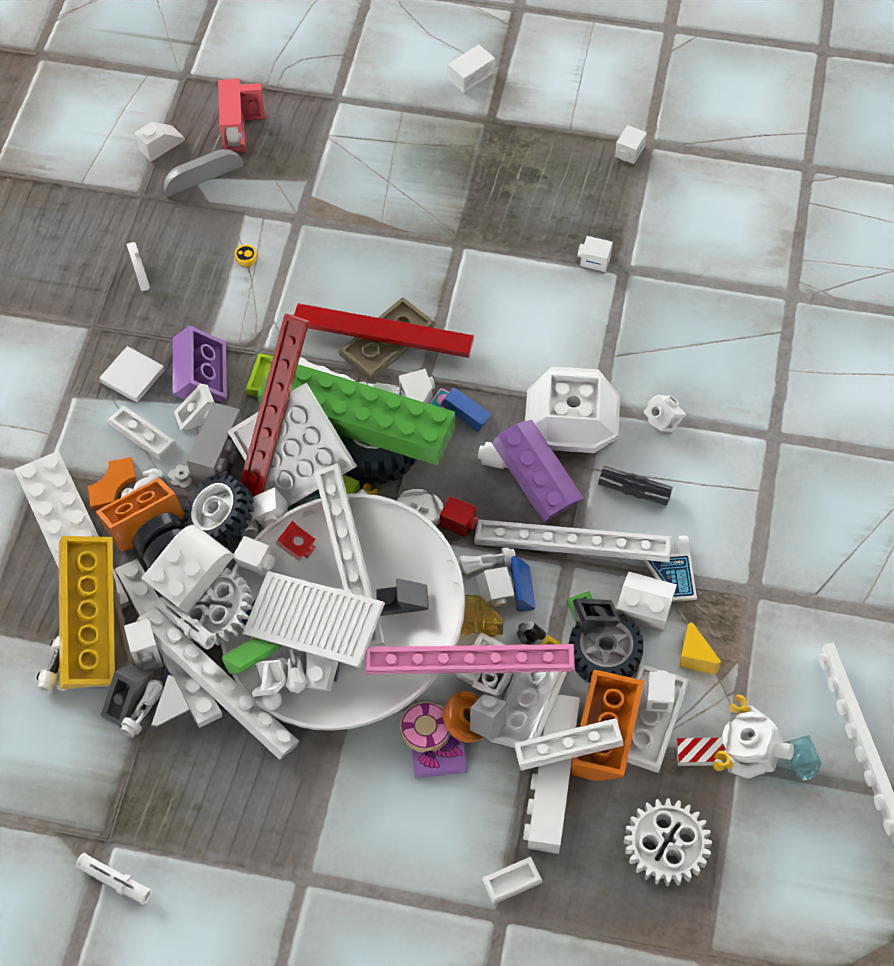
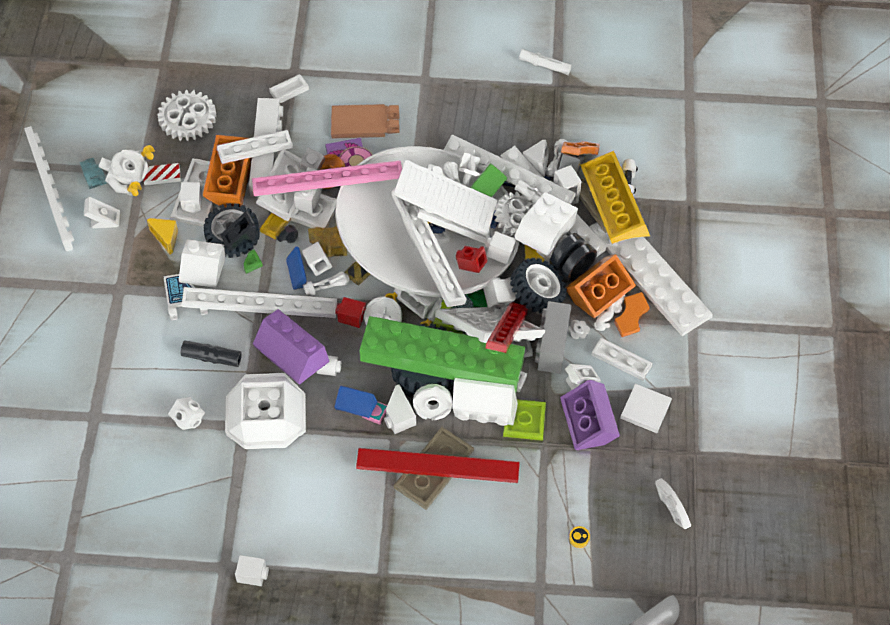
camera: 170 degrees right, 0 degrees up
black slope [376,578,429,616] -> none
none -> white slope [84,197,120,228]
none -> nougat tile [331,104,399,138]
none -> orange tile [561,141,600,156]

